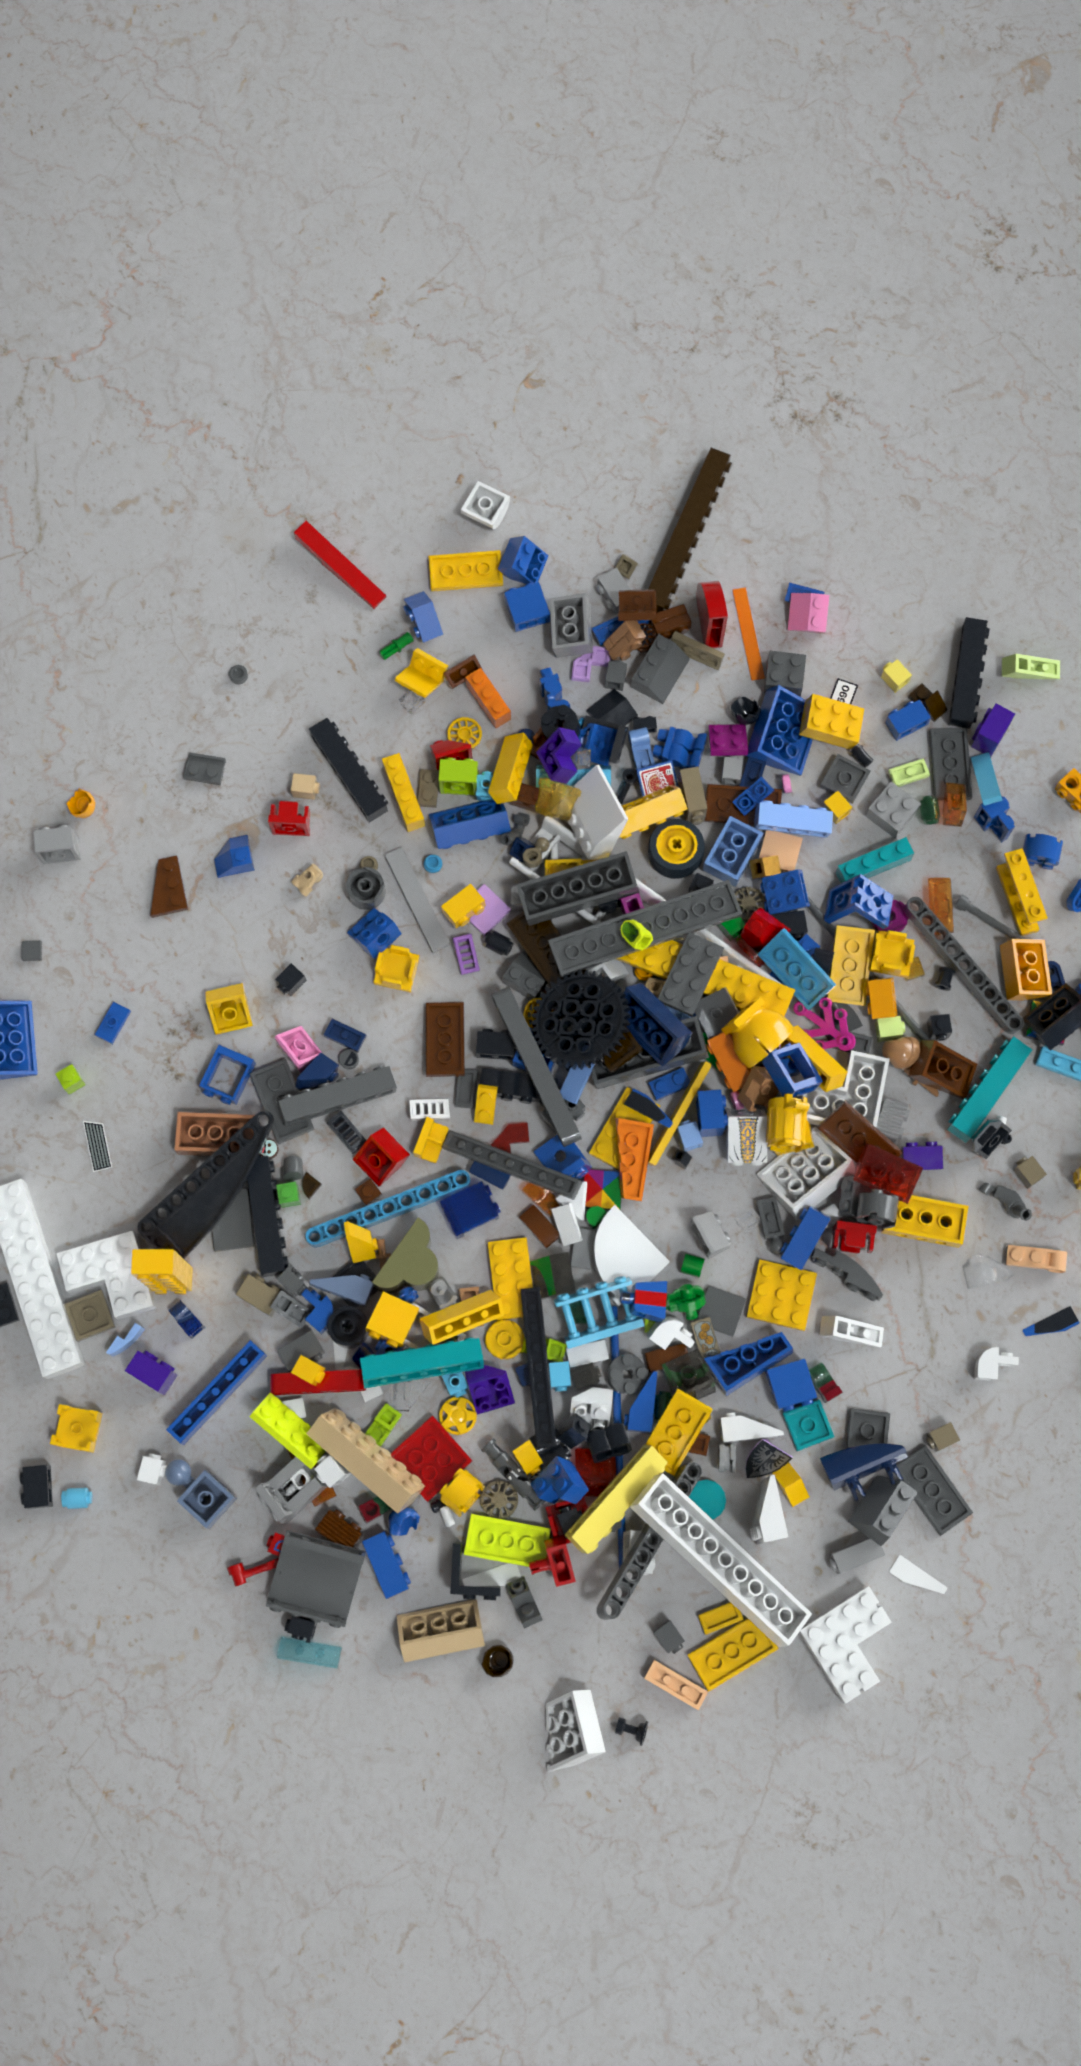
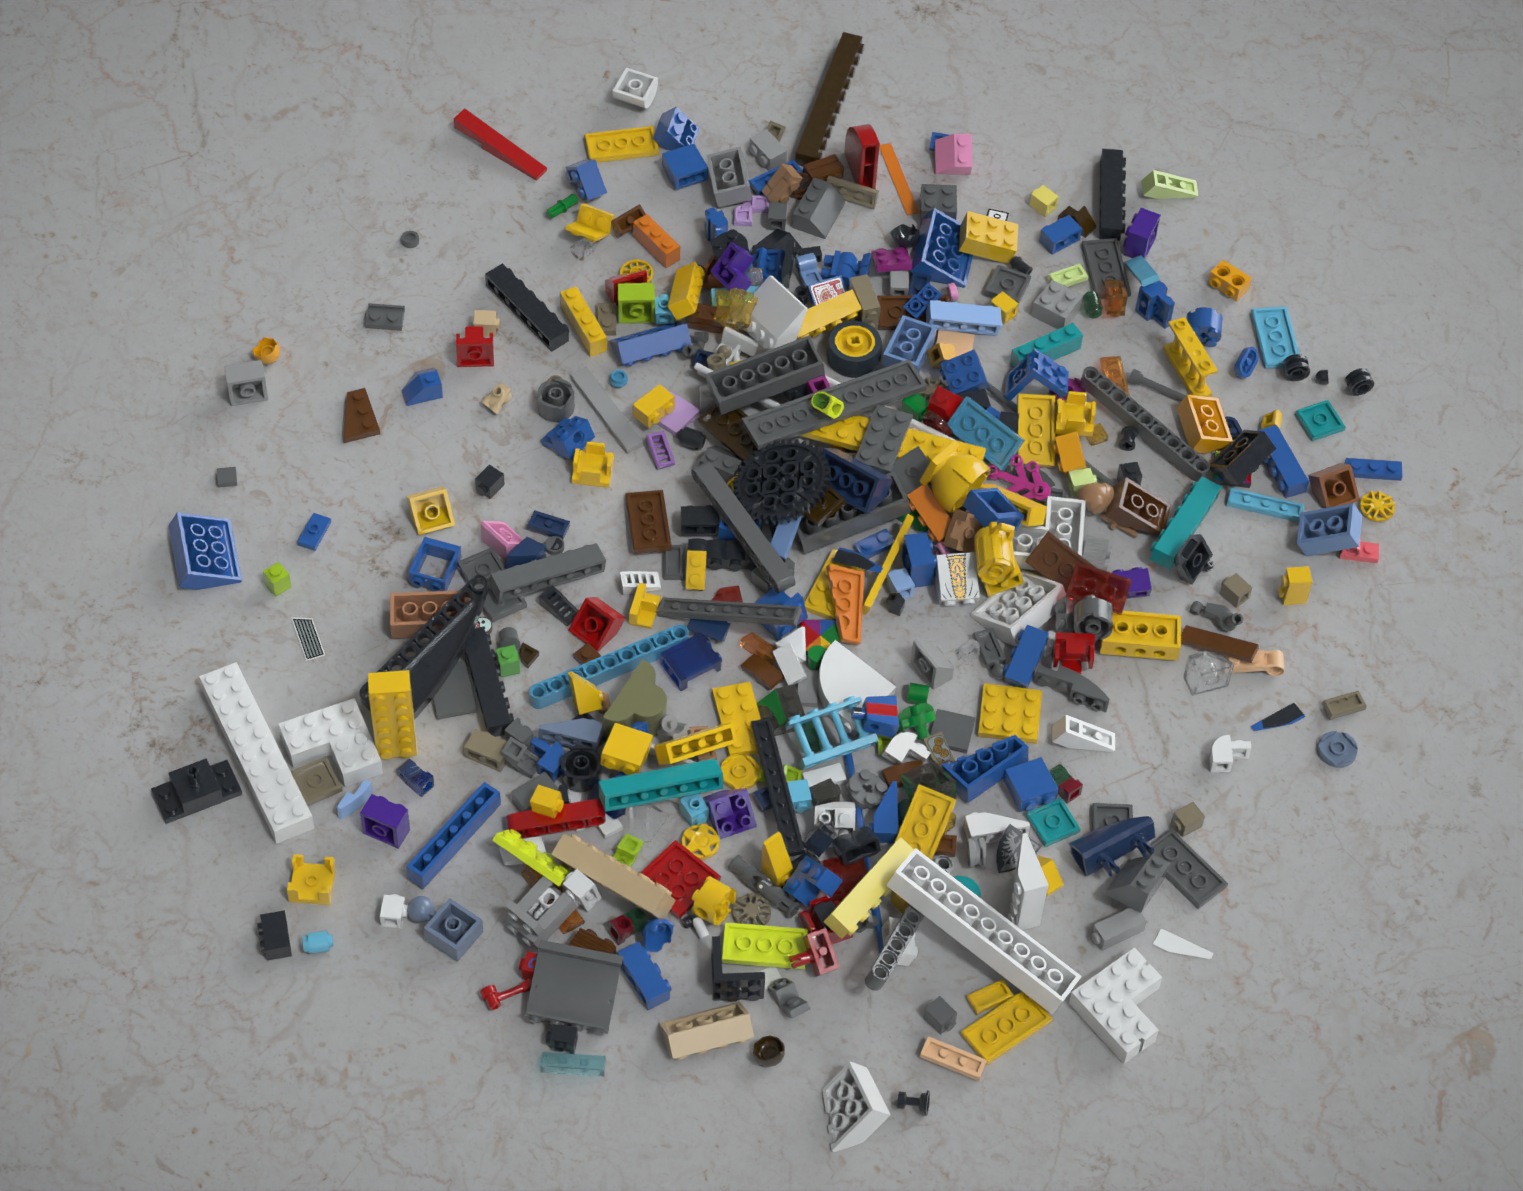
camera: 10 degrees left, 20 degrees down
reddish brown bracket [618,589,657,621] -> none
none -> black tile [559,784,571,804]
none -> reddish brown tile [1181,625,1259,663]

